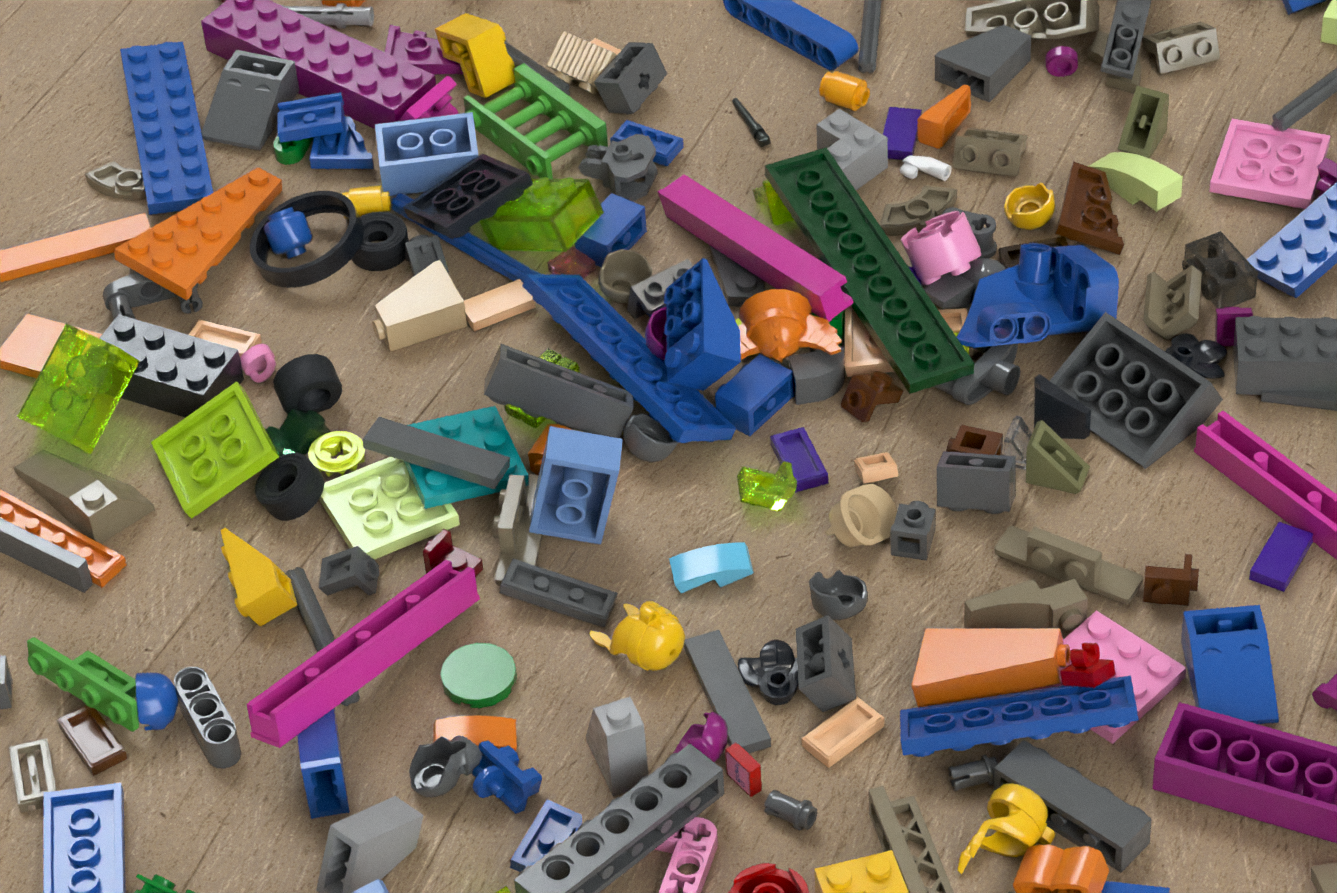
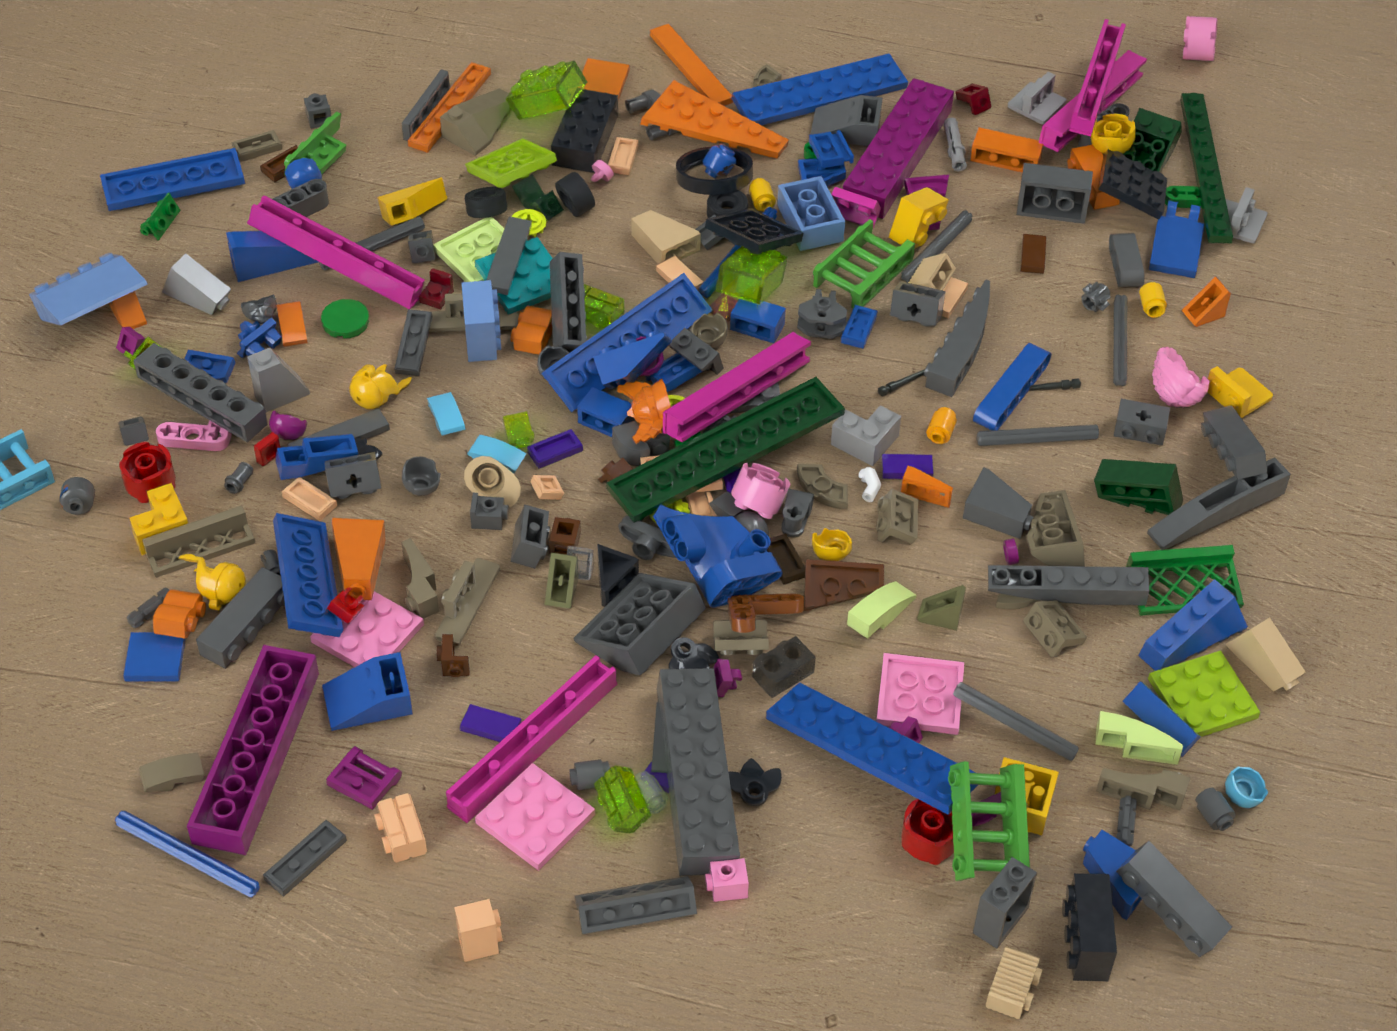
camera: 75 degrees right, 5 degrees up
none -> blue slope [276,434,358,480]
none -> medium azure slope [467,435,527,474]
none -> dark orange beam [728,594,804,633]
none -> dark grey slope [924,279,990,397]

